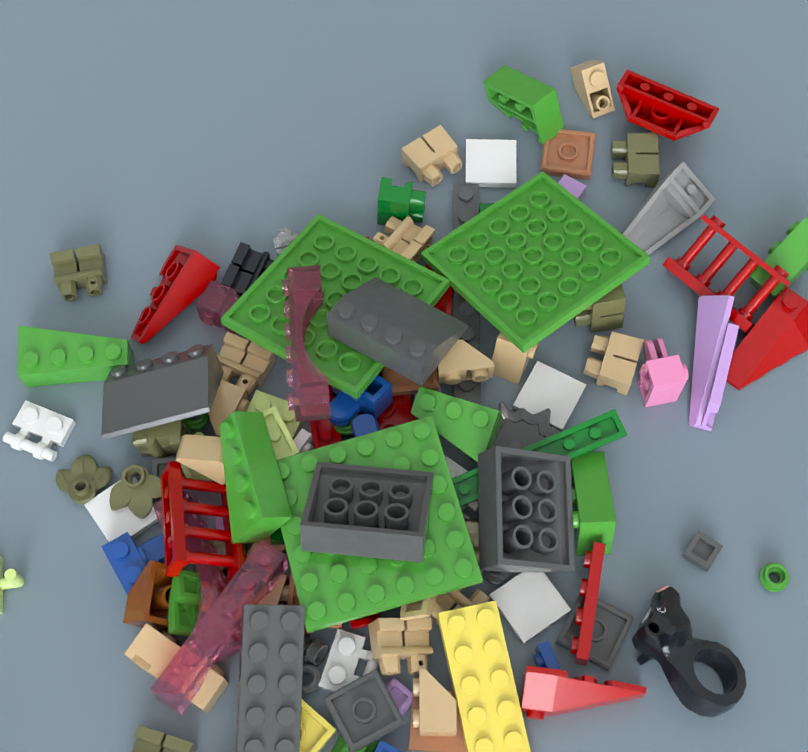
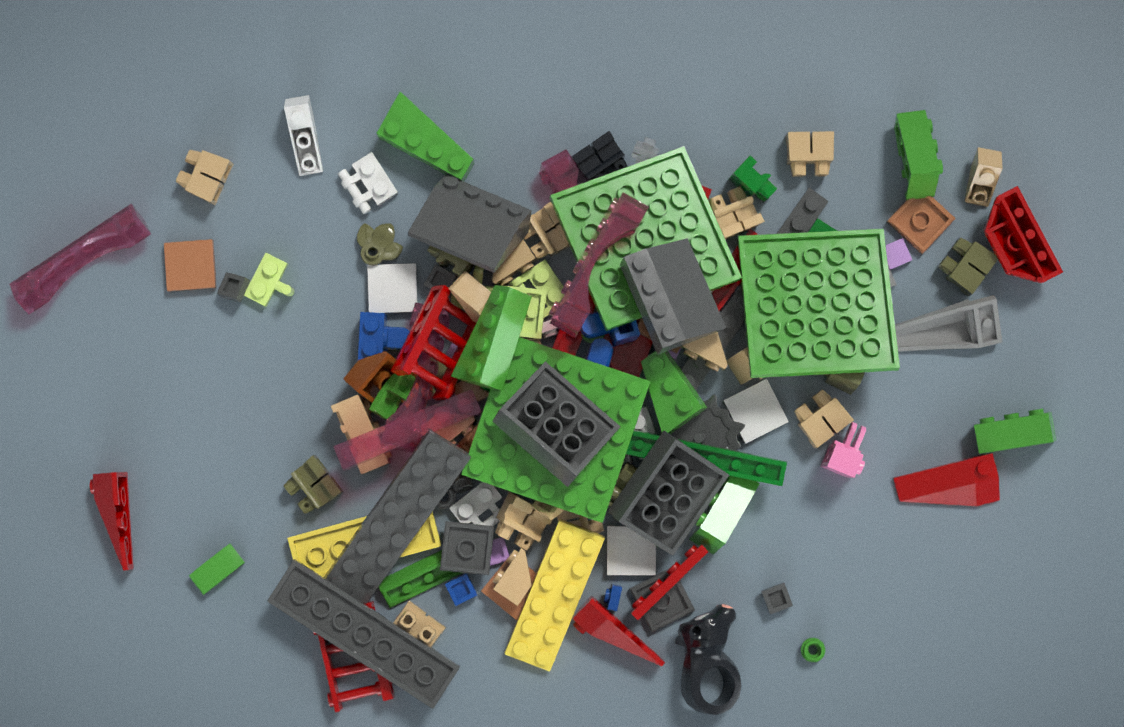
camera: 30 degrees right, 20 degrees up
olive hips [49,244,107,301] -> none
olive plate [109,464,161,519] -> none
red wedge [130,245,220,345] -> none
white tile [465,139,517,188] -> none
red fence [662,214,791,333] -> none
lavender wedge [689,295,739,432] -> none

